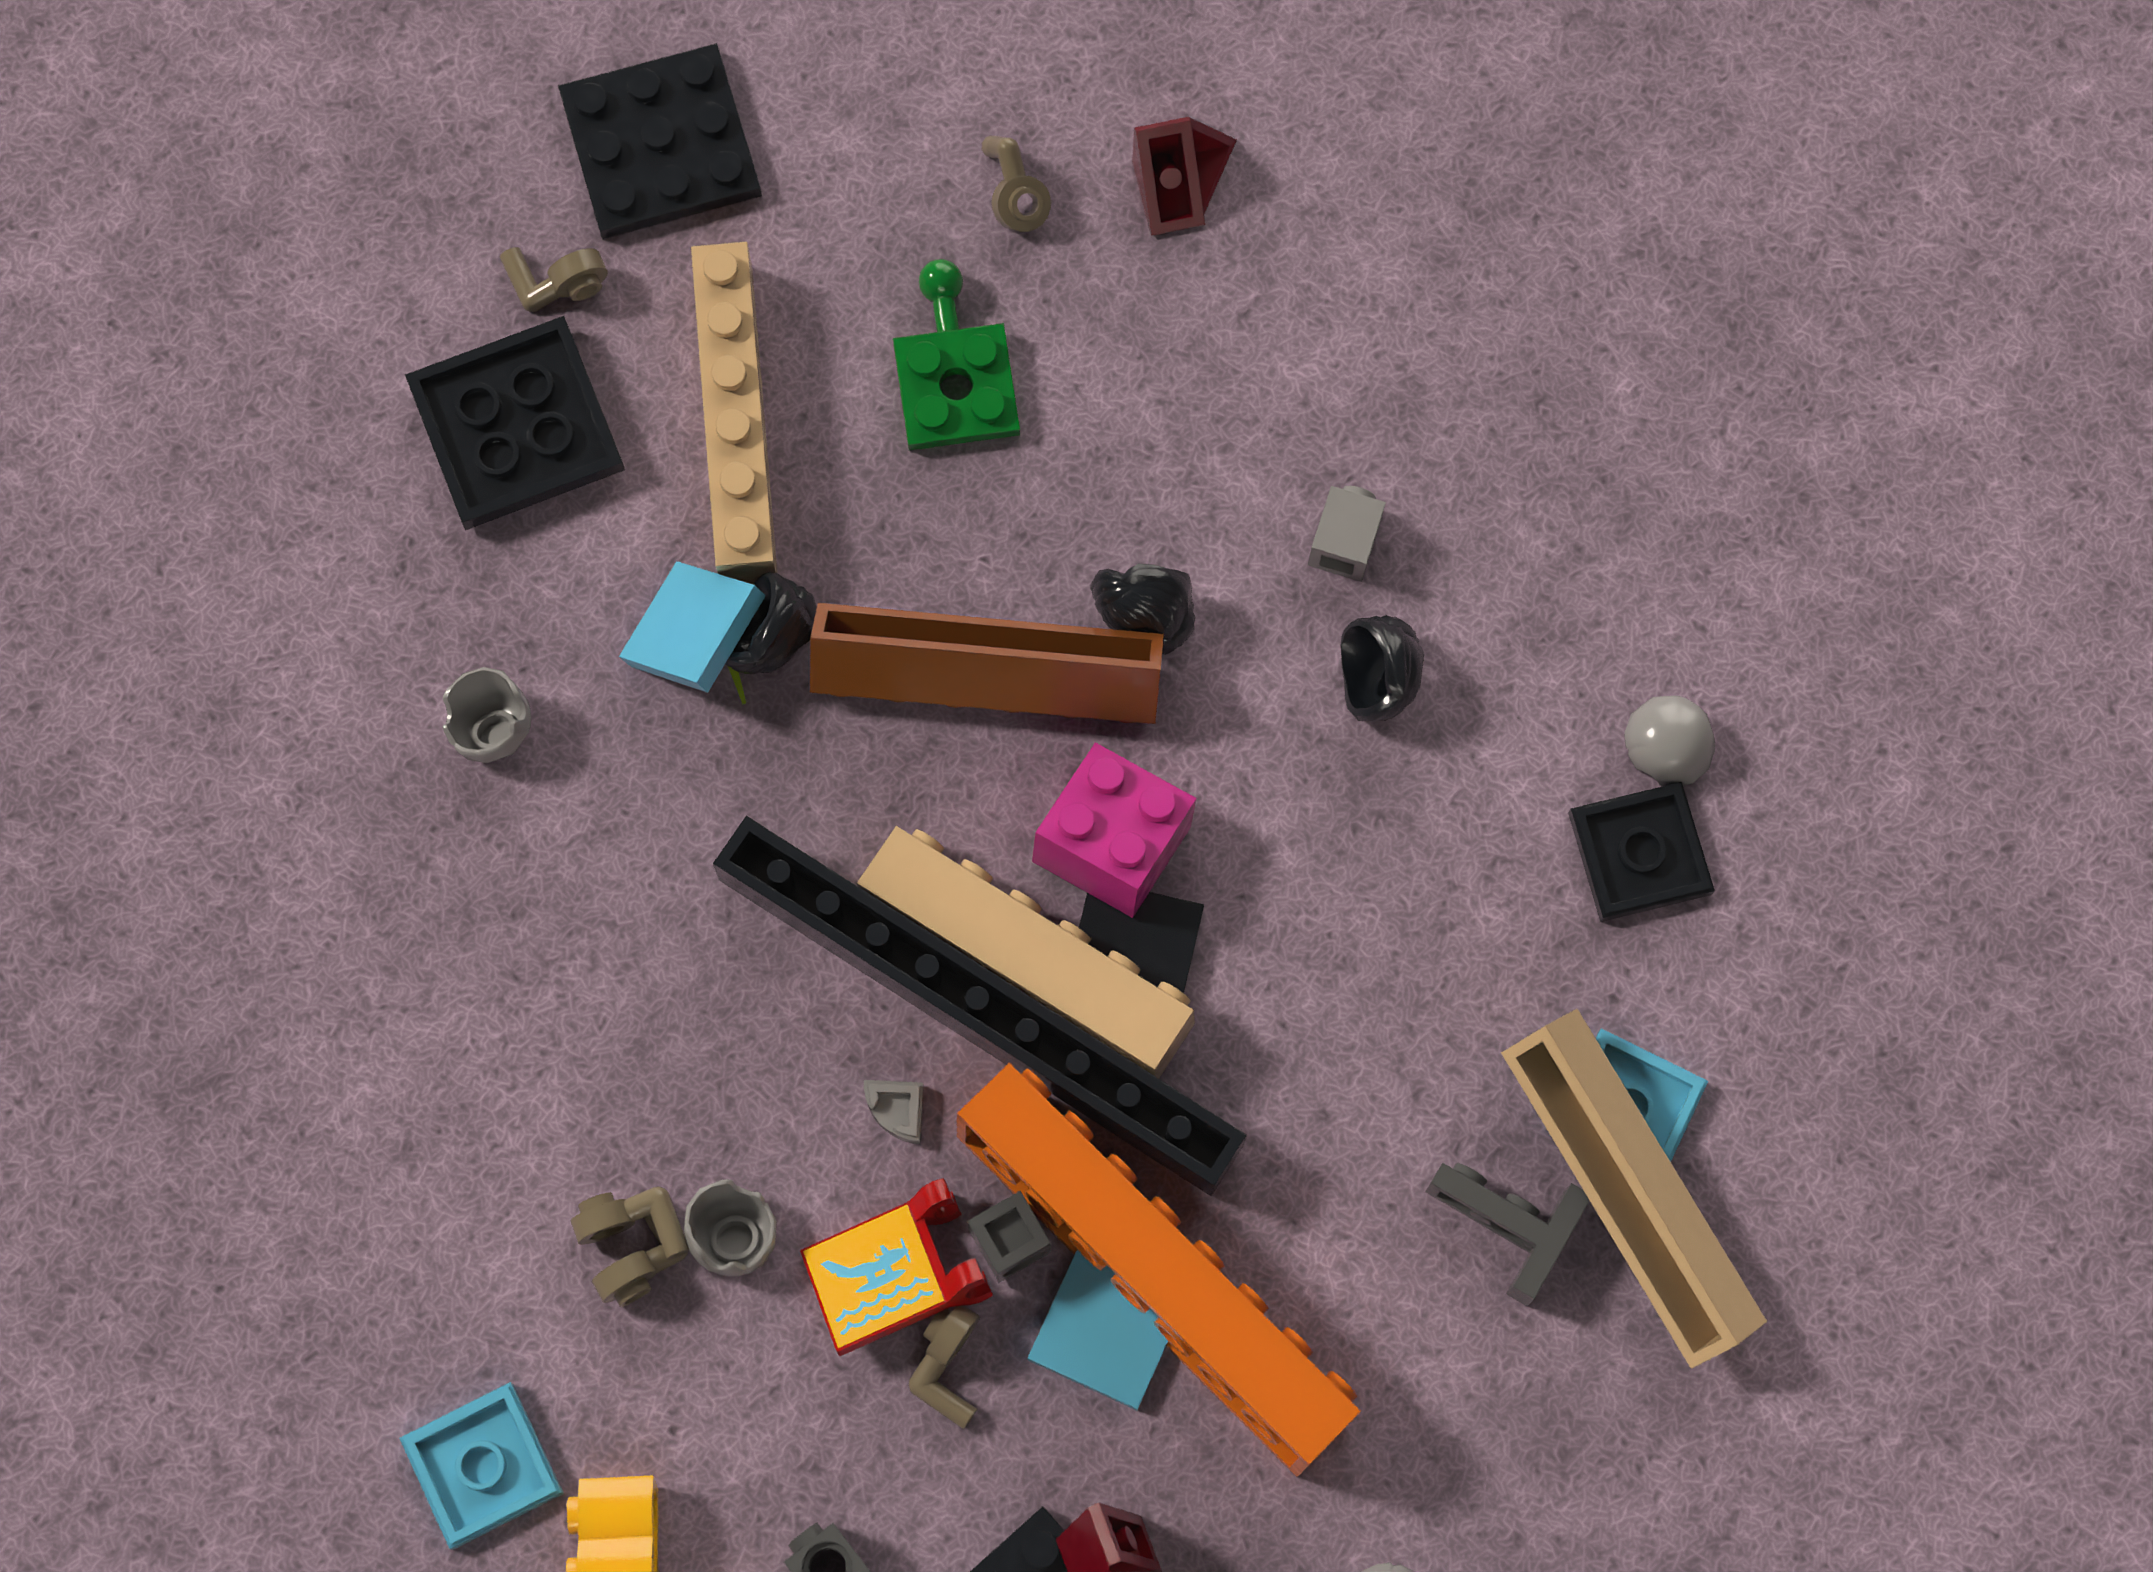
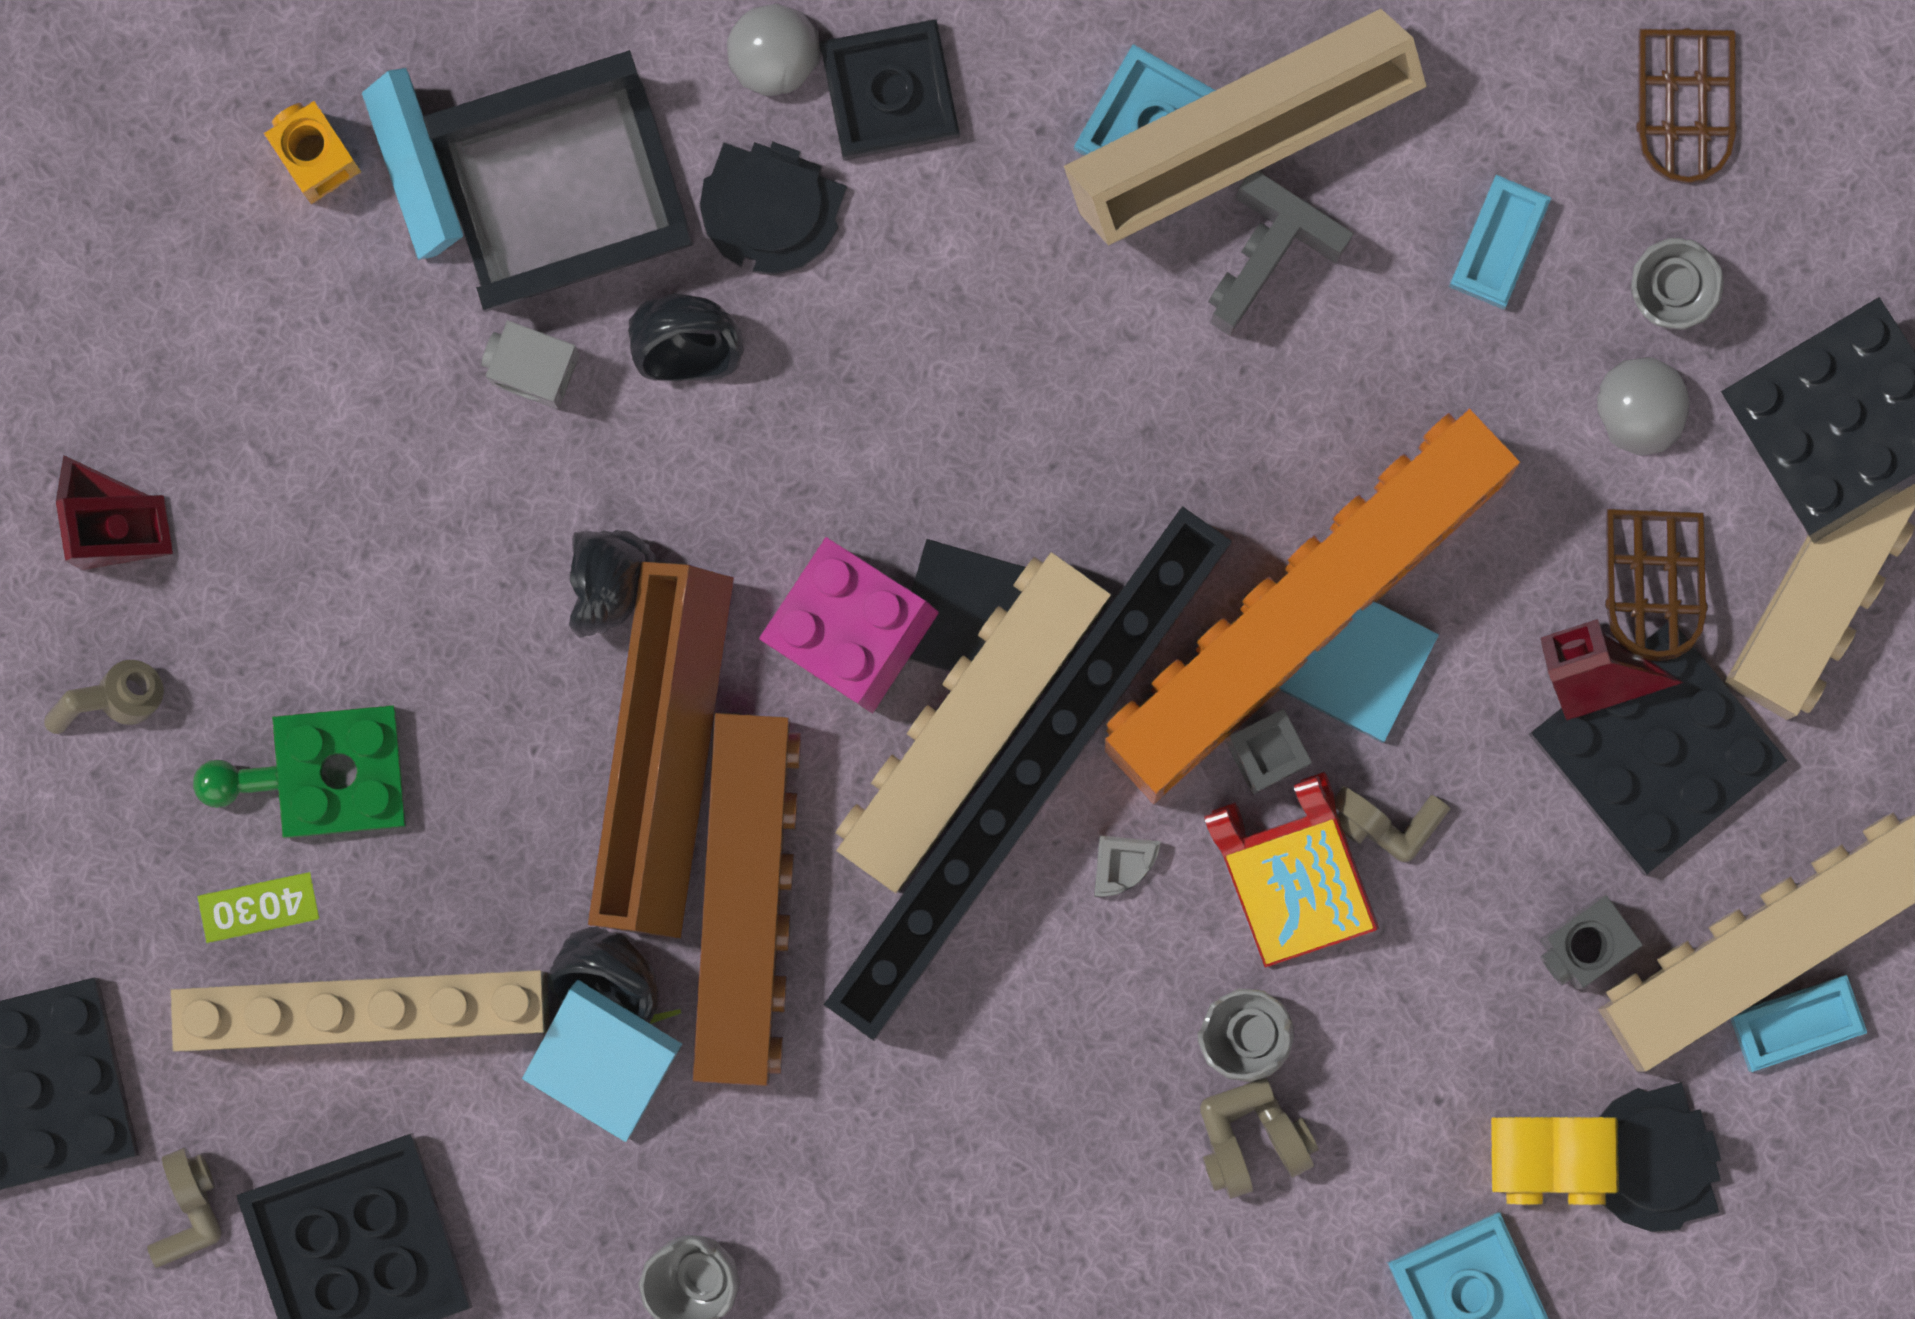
camera: 85 degrees left, 10 degrees up
none -> lime sticker [197,872,319,943]
none -> light orange brick [264,101,361,204]
none -> medium azure tile [362,68,463,260]
none -> clear piece [423,50,694,312]
none -> dark orange brick [693,713,801,1086]
none -> black piece [699,141,848,275]
none -> medium azure tile [1449,175,1551,310]

